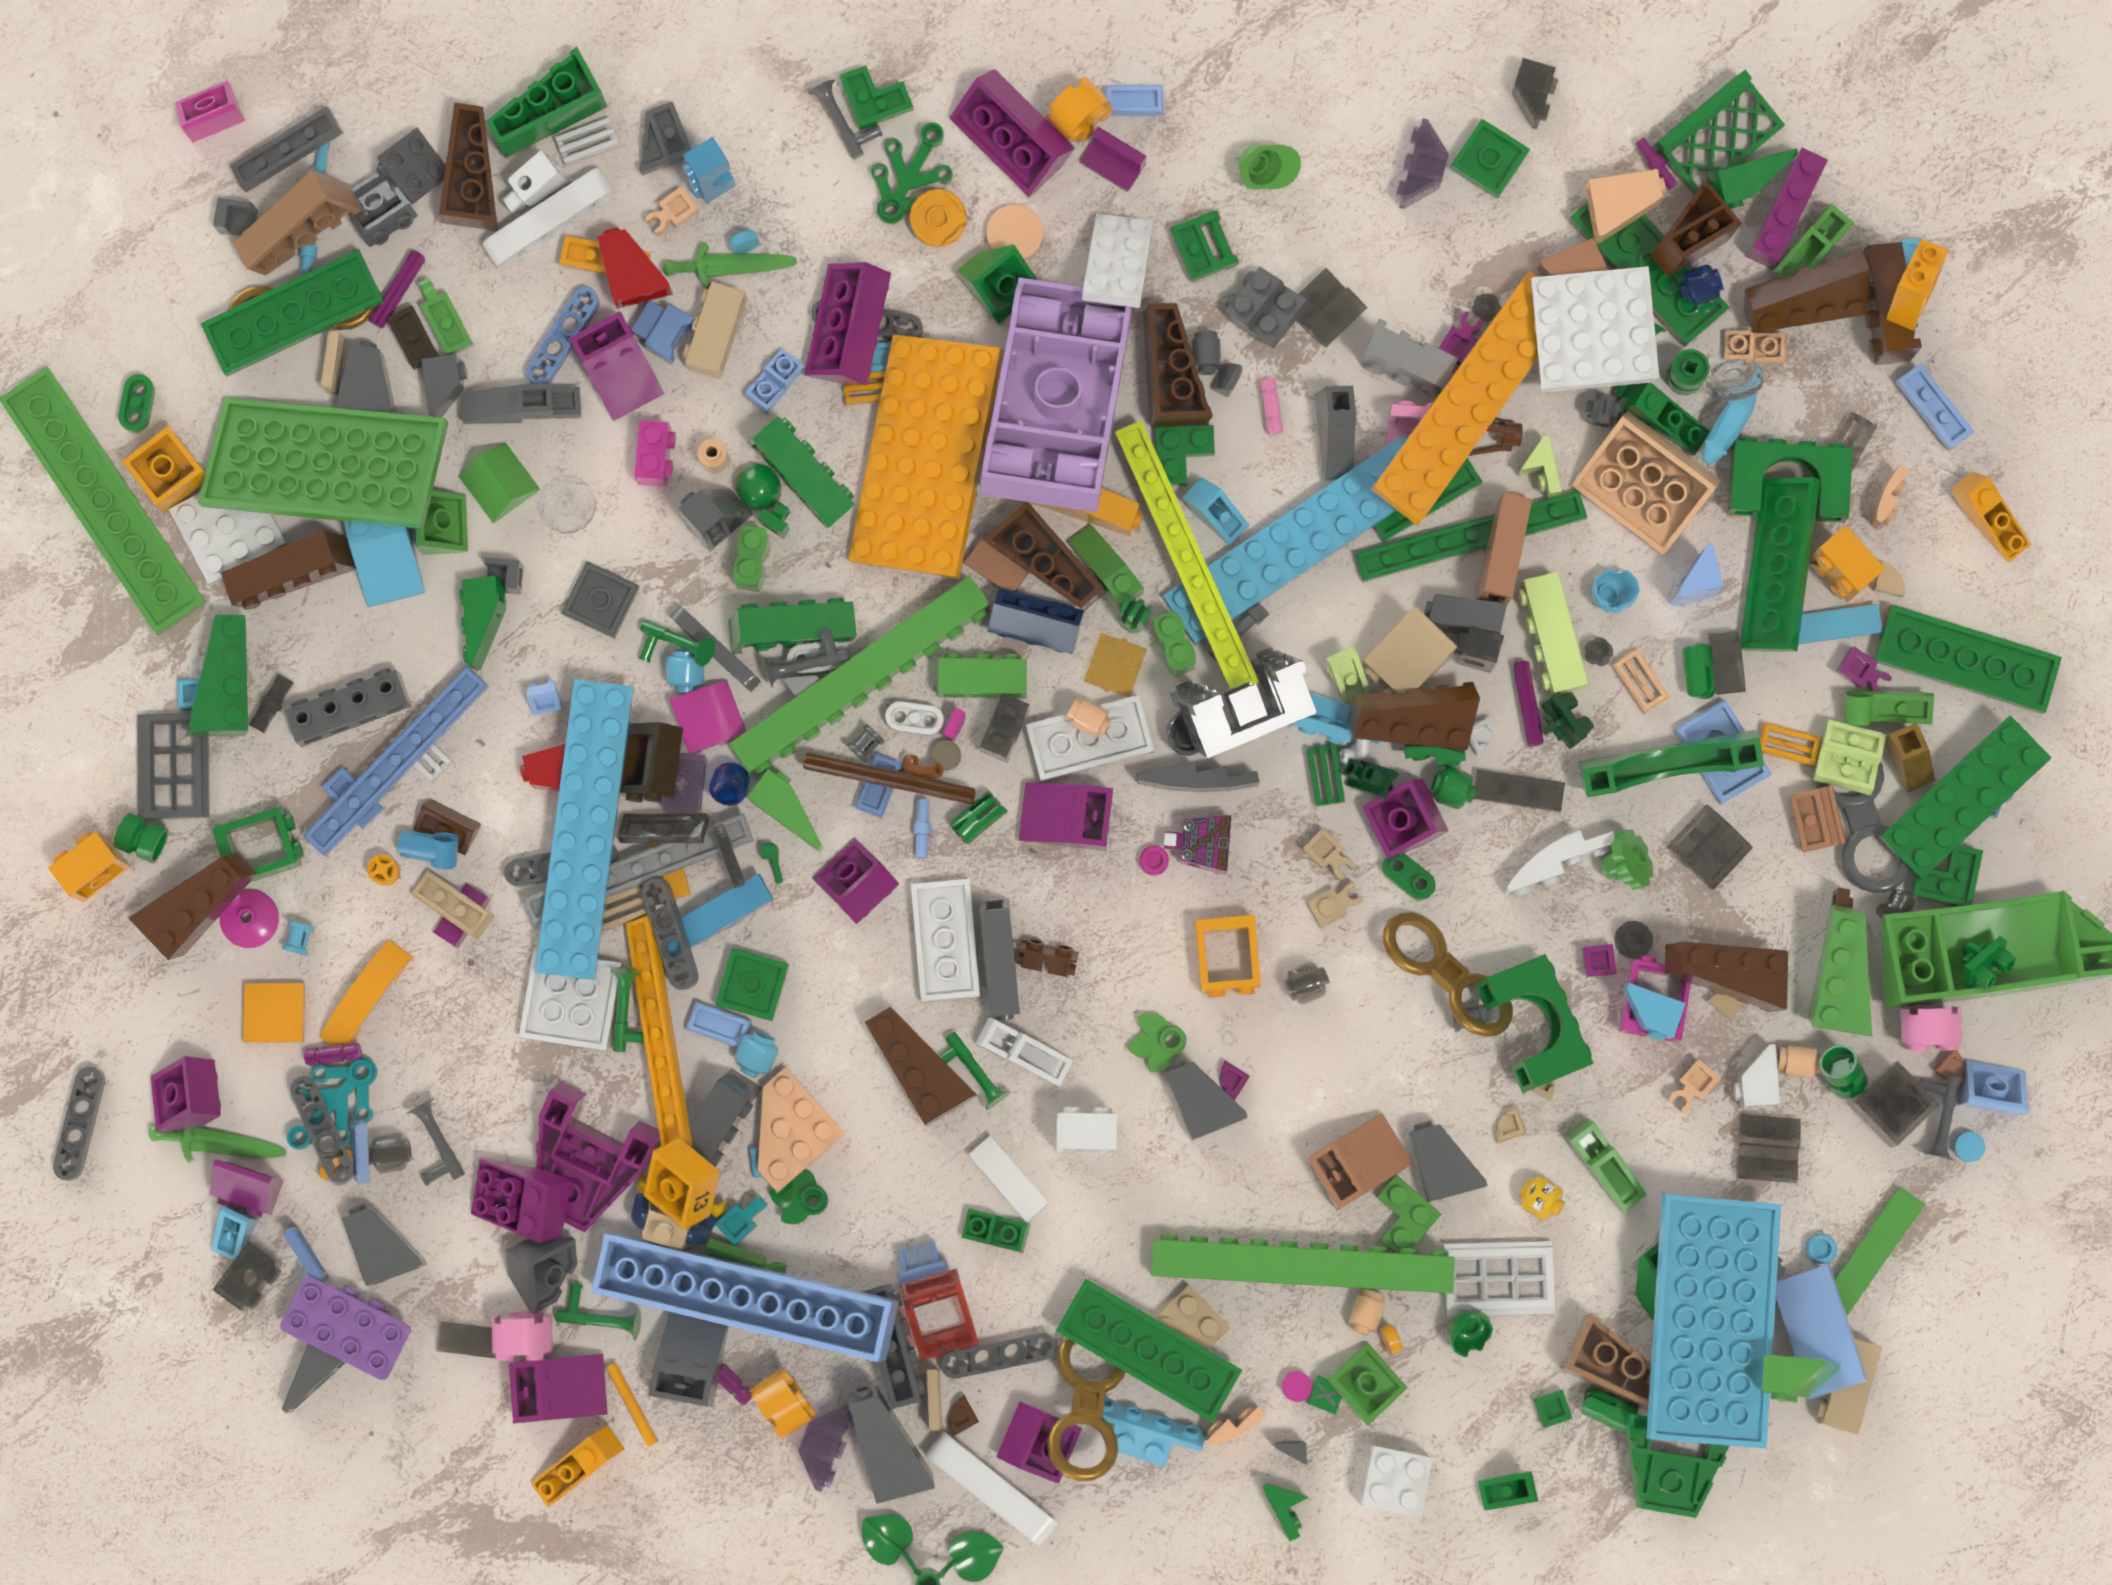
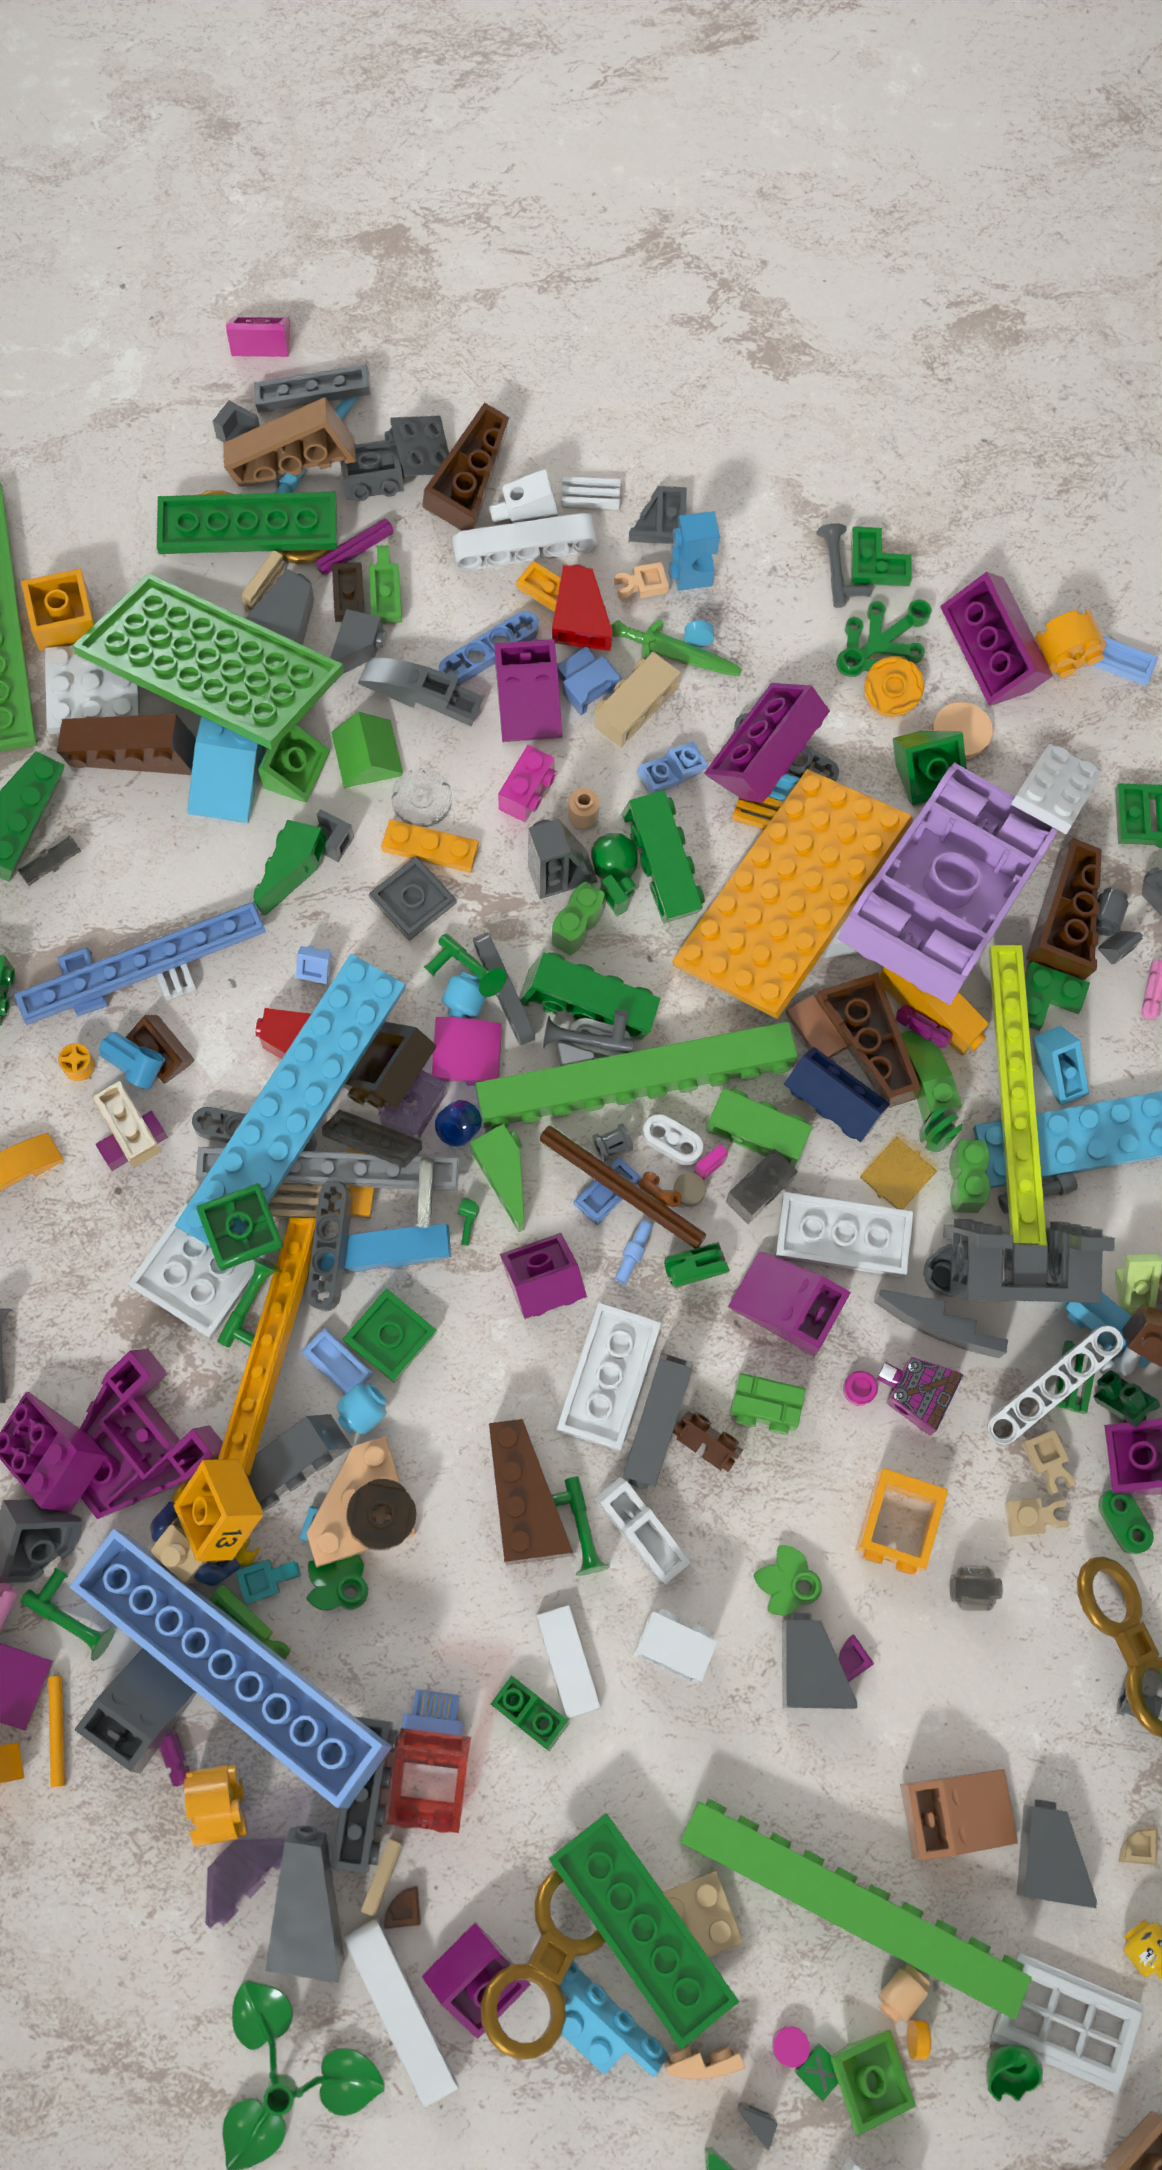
camera: 15 degrees right, 10 degrees down
green plate [118,374,155,433] -> none
dark grey brick [284,668,412,747] -> none
green wedge [486,46,607,158] -> none
dark grey beam [941,1333,1056,1379] -> none
light nougat brick [1066,699,1112,738] -> none
magenta panel [1080,126,1147,192] -> none
bright green plate [1376,1175,1442,1254] -> none
none -> green brick [196,1183,283,1271]
none -> dark brown plate [346,1479,416,1551]
none -> light orange plate [381,819,479,873]
none -> bright green brick [729,1373,806,1435]
none -> magenta axle [895,1005,953,1048]
none -> white beam [987,1325,1123,1445]

